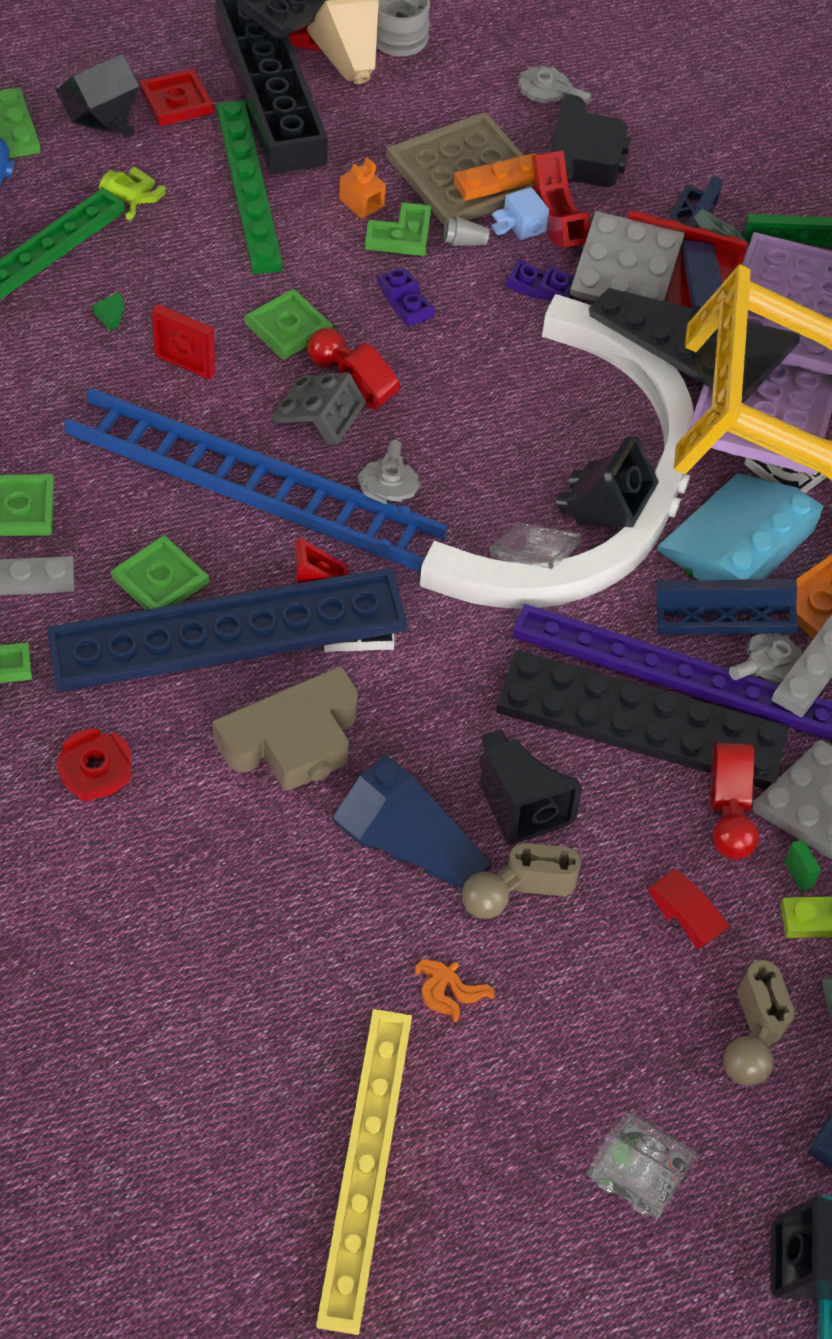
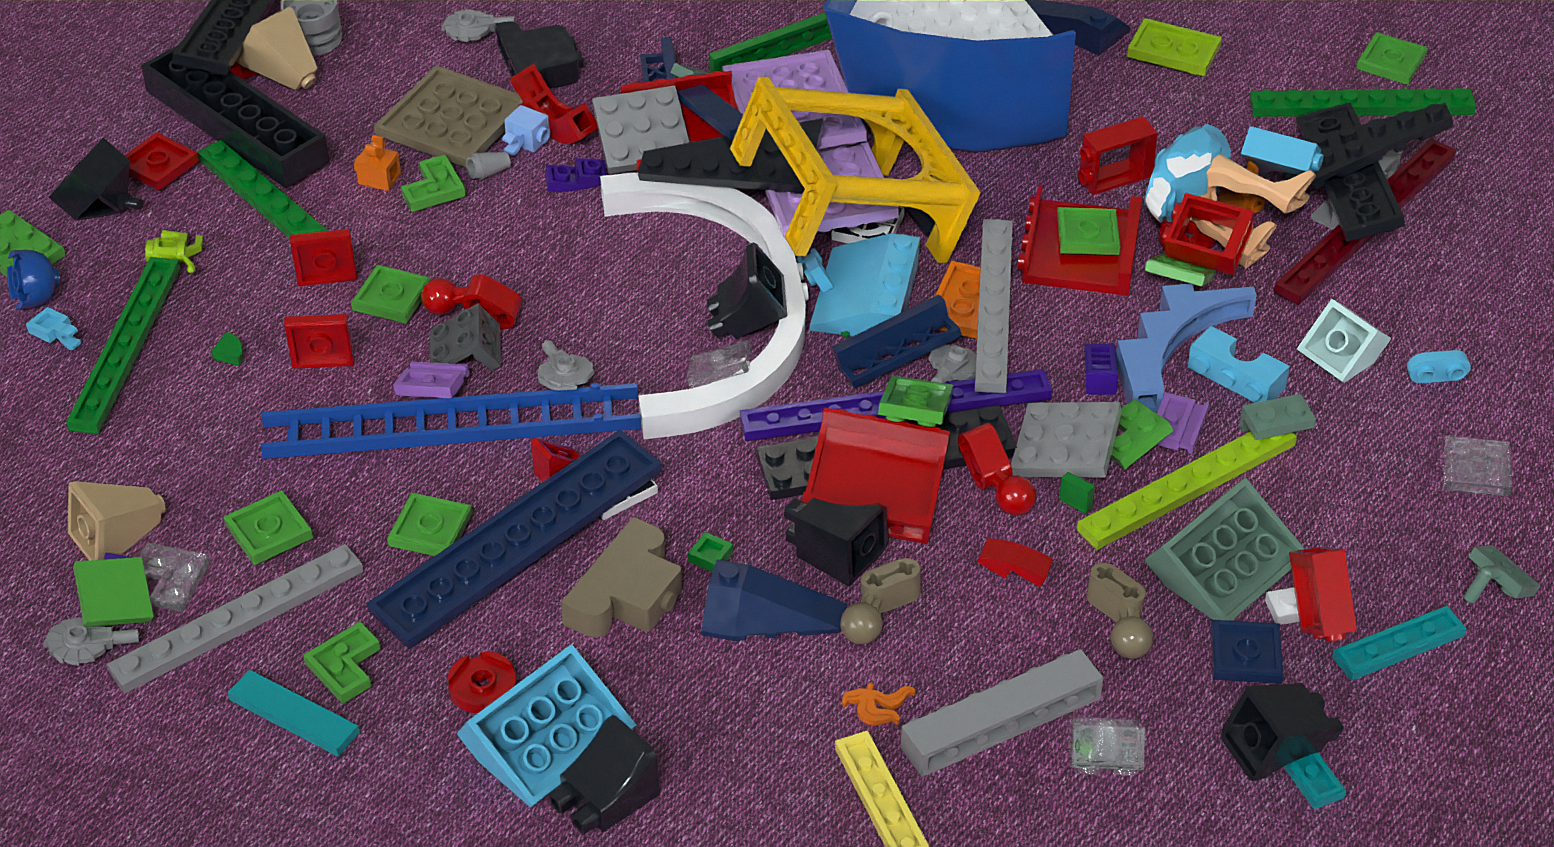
camera: 25 degrees left, 10 degrees down
dark purple slope [377,268,434,326] -> none
orange plate [453,153,536,201] -> none
none -> red plate [290,229,357,286]
none -> medium lavender plate [393,362,469,399]
none -> medium azure slope [457,644,636,808]
none -> black hips [549,714,660,835]
none -> green plate [688,532,733,572]
none -> medium azure plate [797,248,833,293]
none -> red panel [802,408,950,545]
none -> bright green plate [878,375,953,427]
none -> light grey brick [900,649,1103,778]

